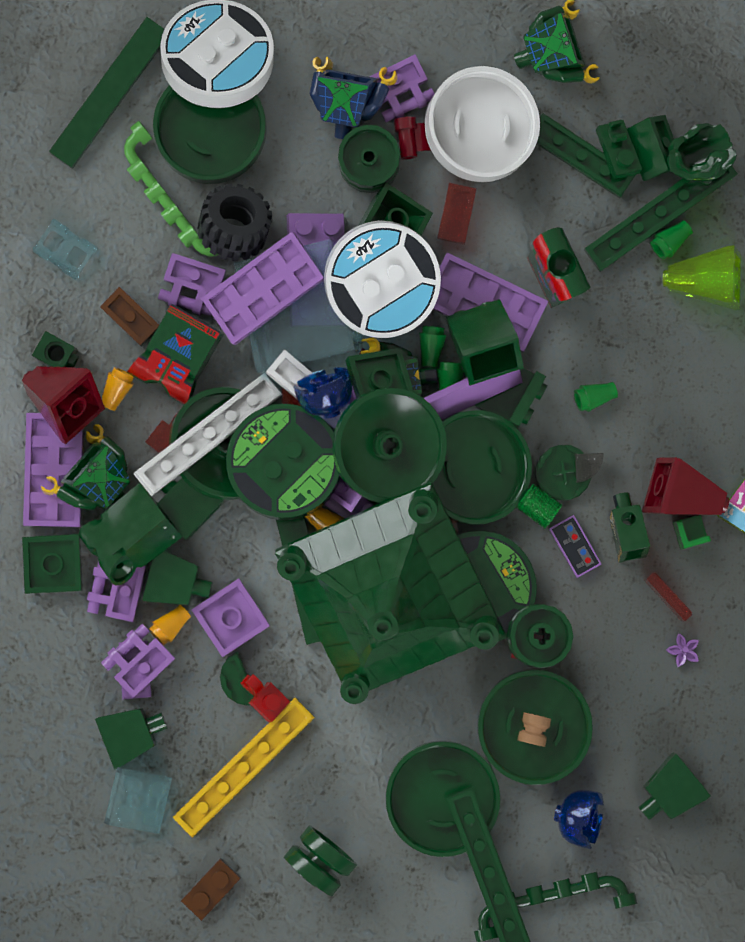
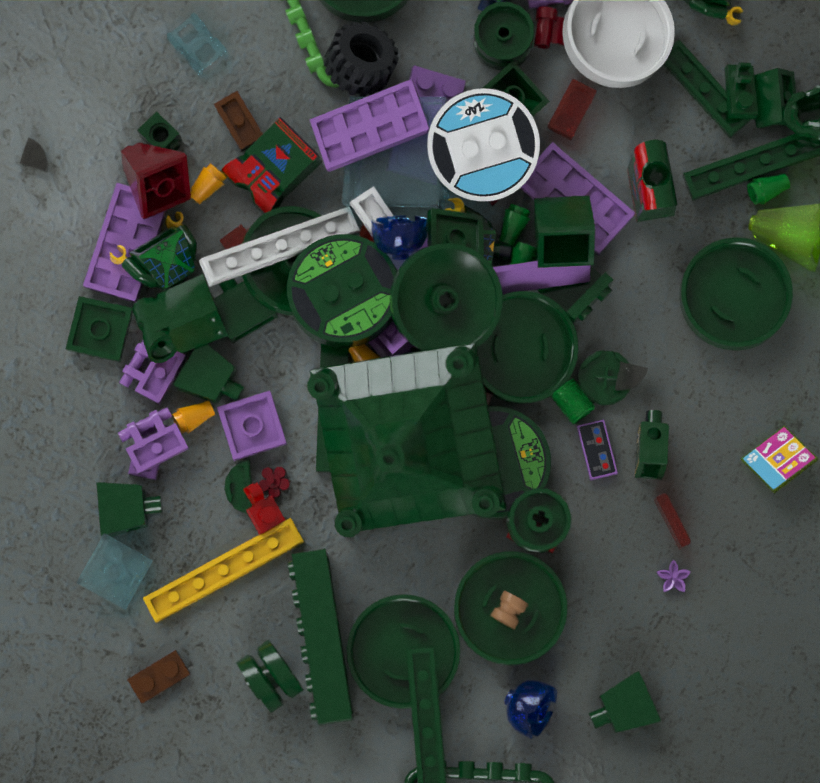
camera: 20 degrees right, 5 degrees down
medium lavender plate [158,253,226,316] -> none
green cone [574,382,618,412] -> none
dark red slope [642,457,729,515] -> none
green panel [672,515,711,550] -> none
none -> dark red plant [259,466,290,498]
none -> dark green brick [288,549,354,726]
none -> dark green piece [679,238,793,351]

